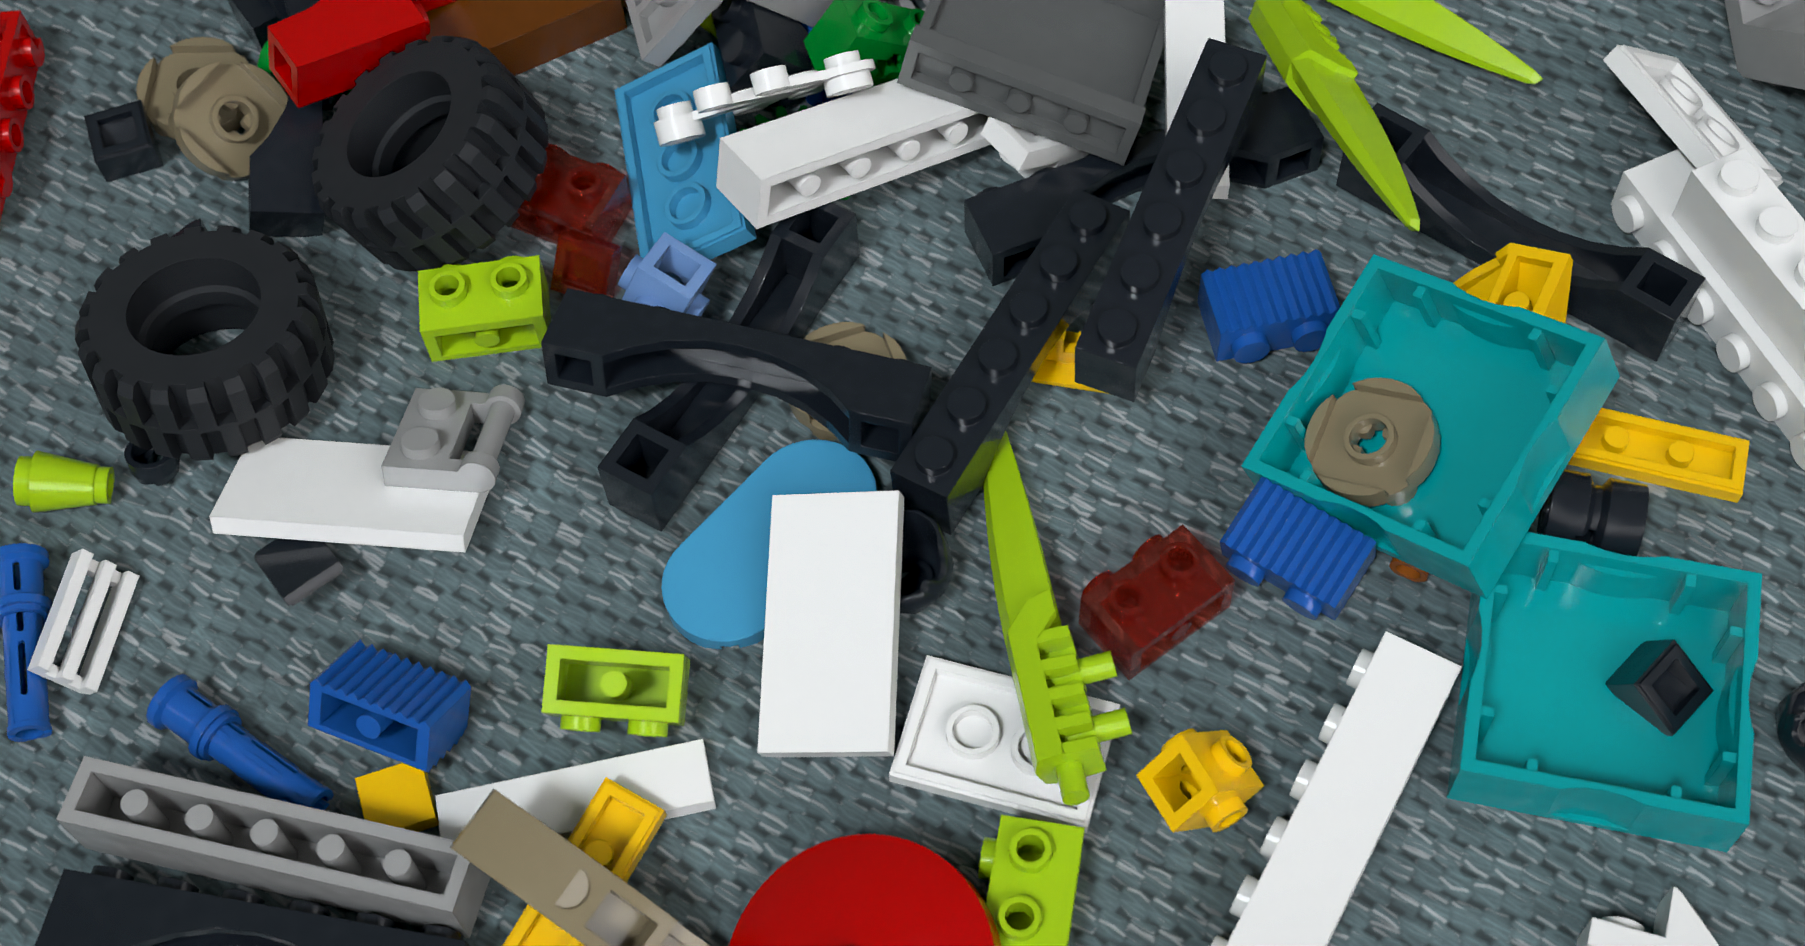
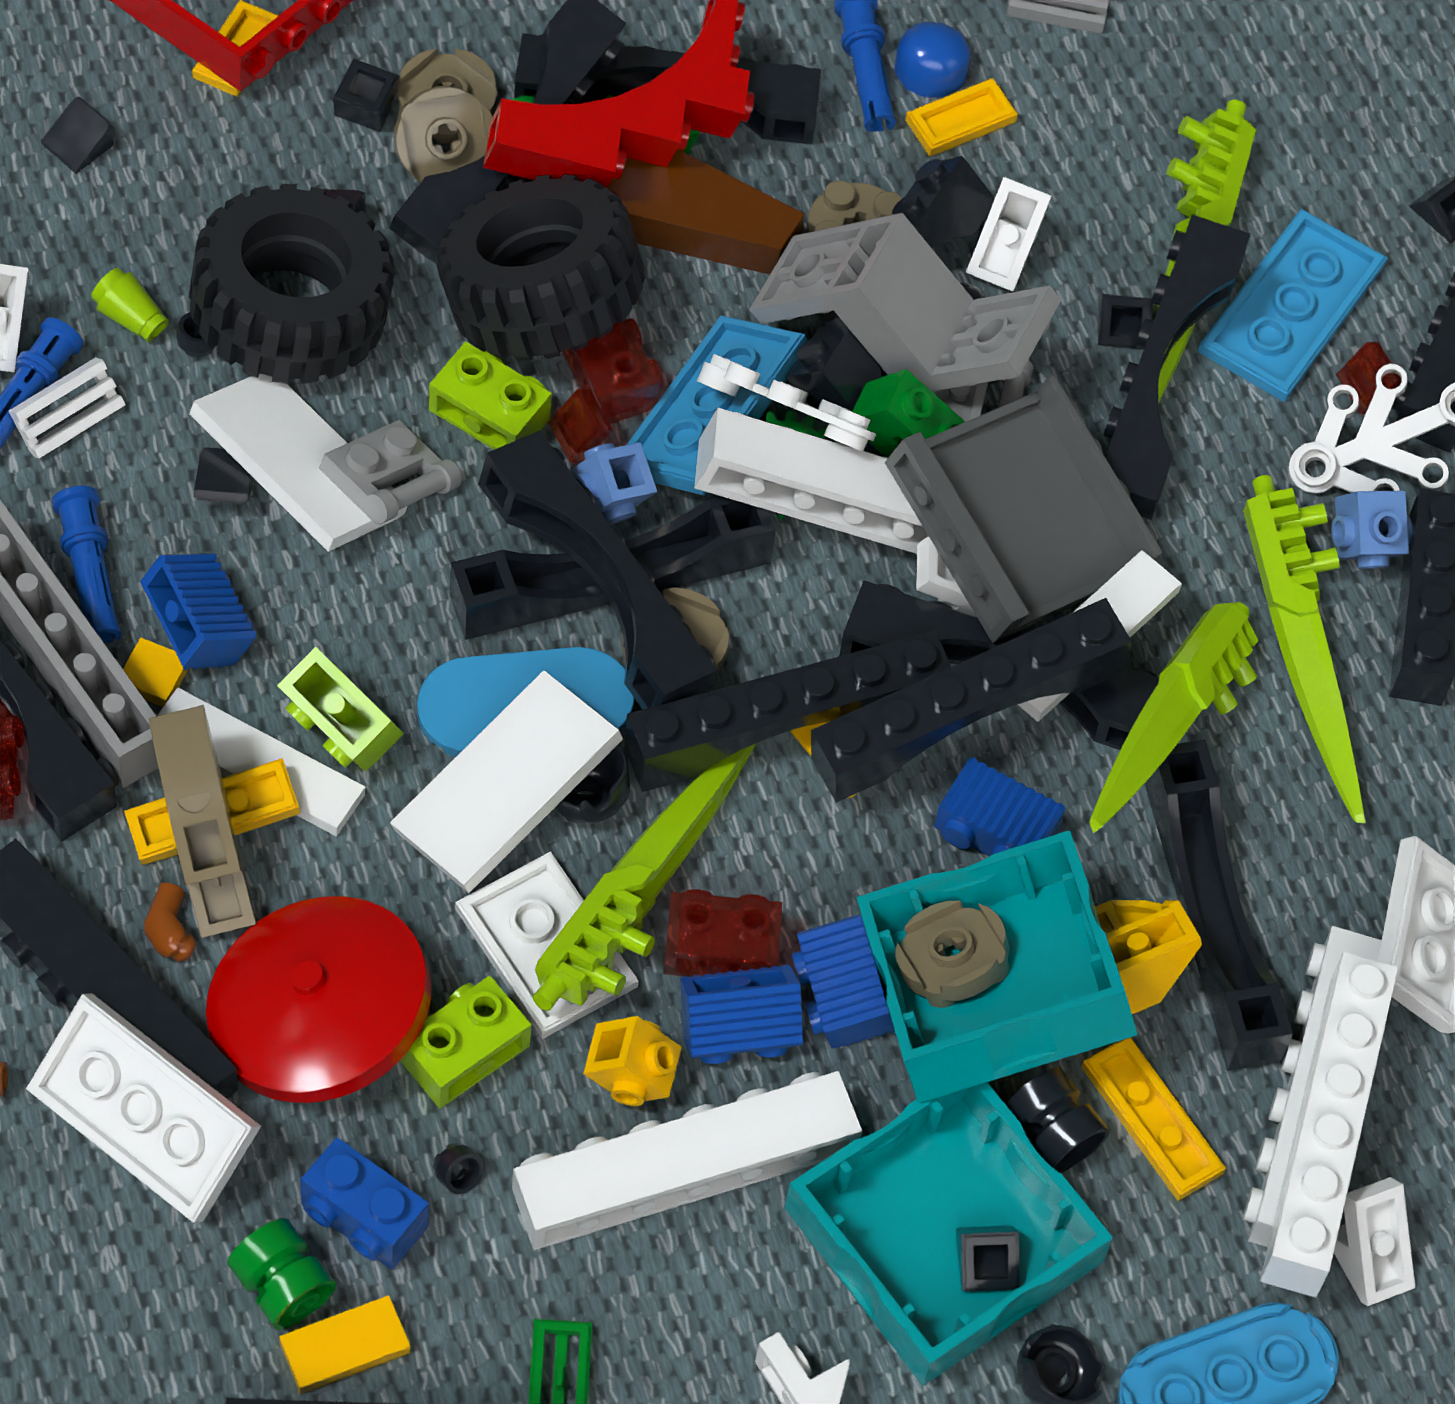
camera: 30 degrees right, 0 degrees up
none -> blue brick [680,964,803,1064]

